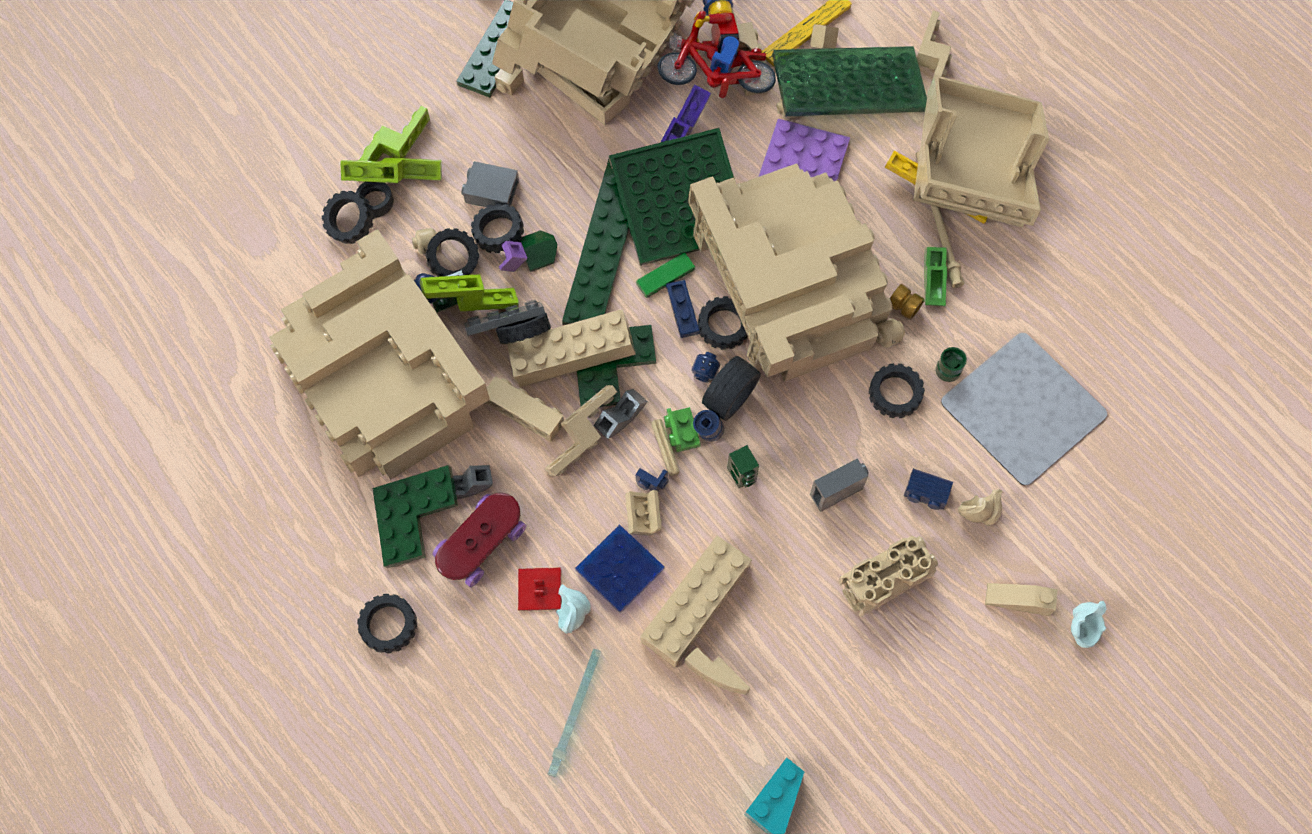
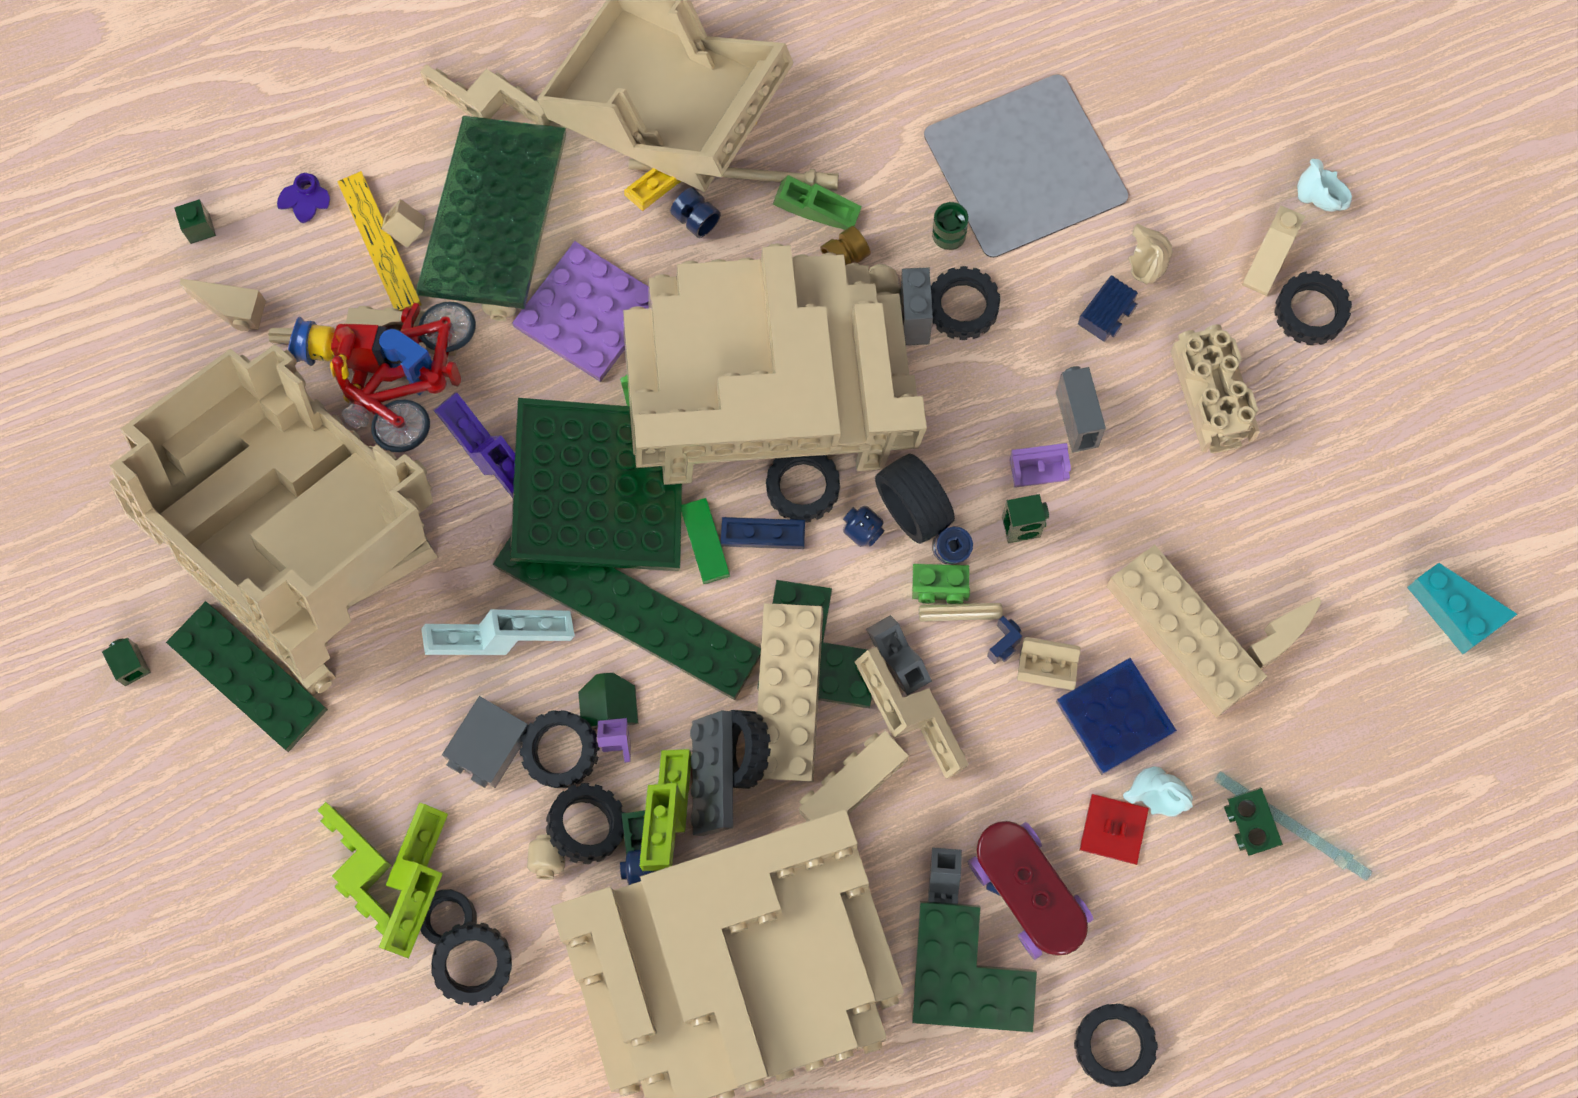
camera: 70 degrees left, 5 degrees up
none -> light aqua bracket [421,609,575,655]
none -> dark blue wheel [670,187,721,238]
none -> dark grey brick [900,267,933,345]
none -> medium lavender hinge [1010,443,1071,488]
none -> dark green brick [1224,787,1283,856]
none -> black tyre [1275,271,1352,345]

